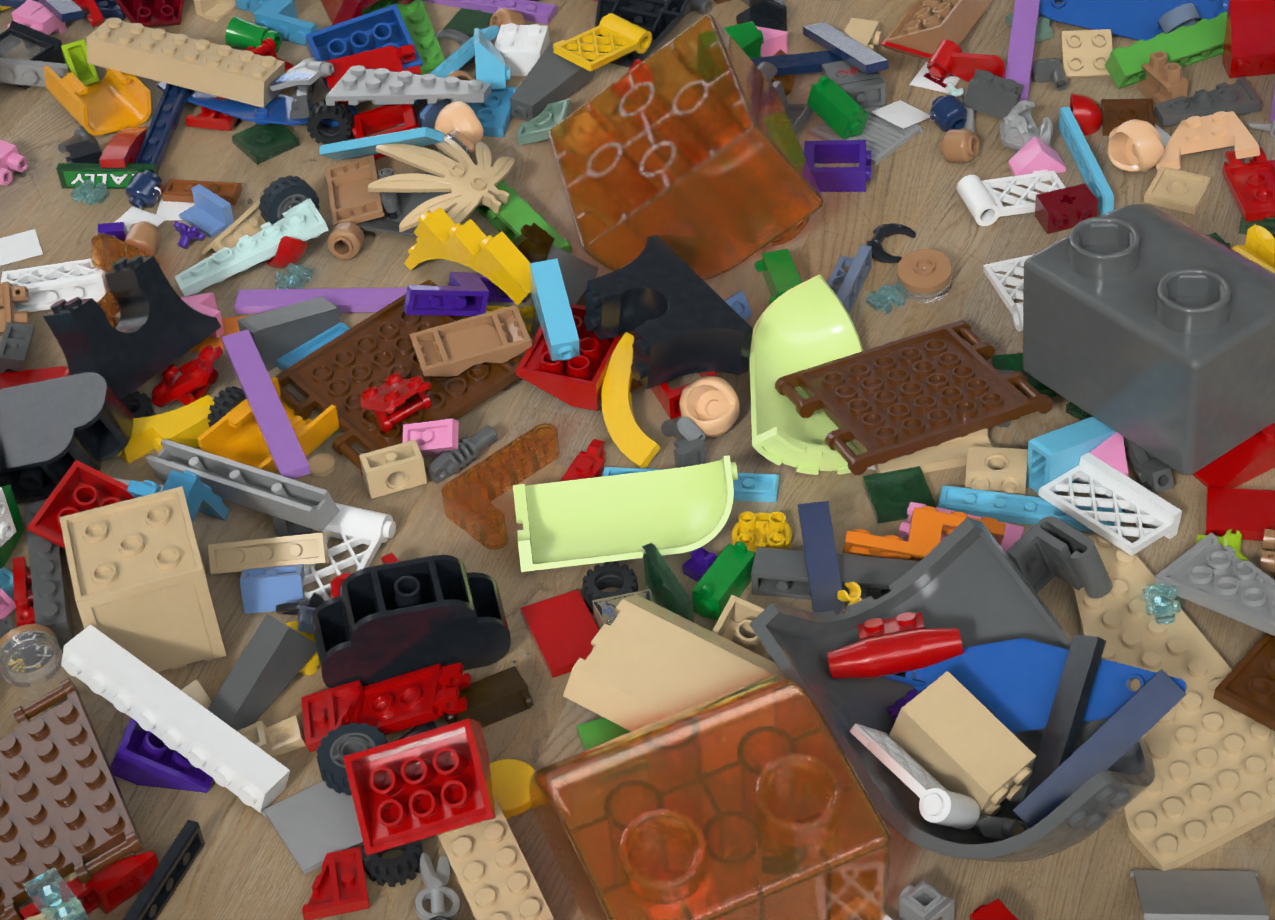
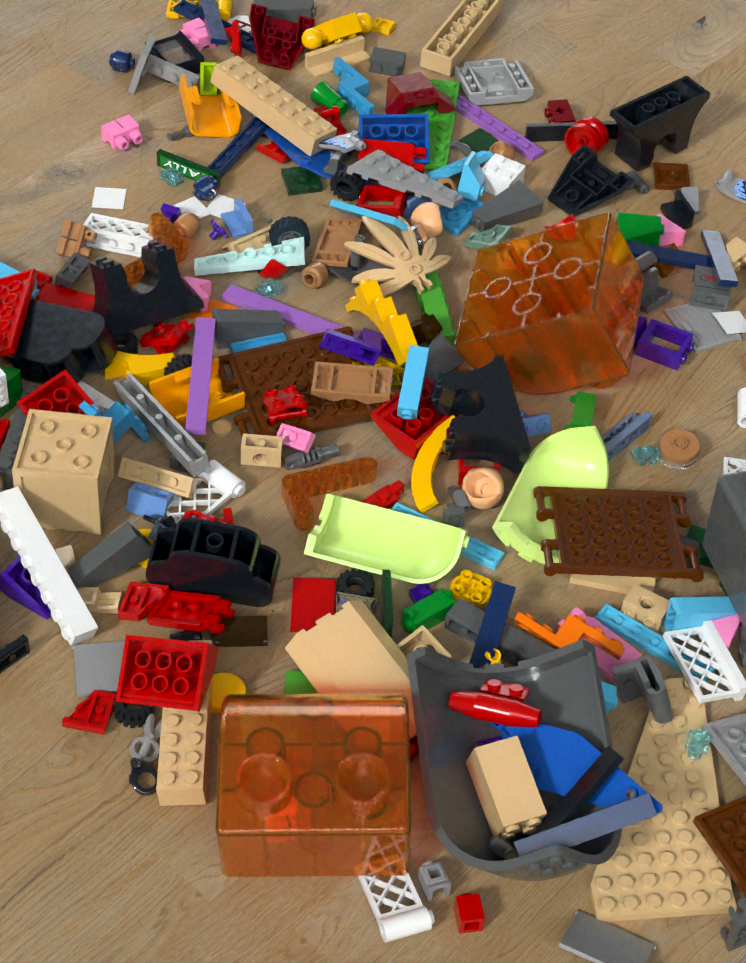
camera: 15 degrees right, 5 degrees up
black brick [65,138,102,164] -> none
red slope [99,127,149,168] -> none
dark orange tile [161,179,242,205] -> none
black wheel [317,723,388,795] -> none
yellow piece [553,13,652,72] -> none
green brick [806,75,868,139] -> none
white piece [849,723,980,830] -> none
clear green tile [863,466,936,524] -> none
black piece [867,223,916,264] -> none

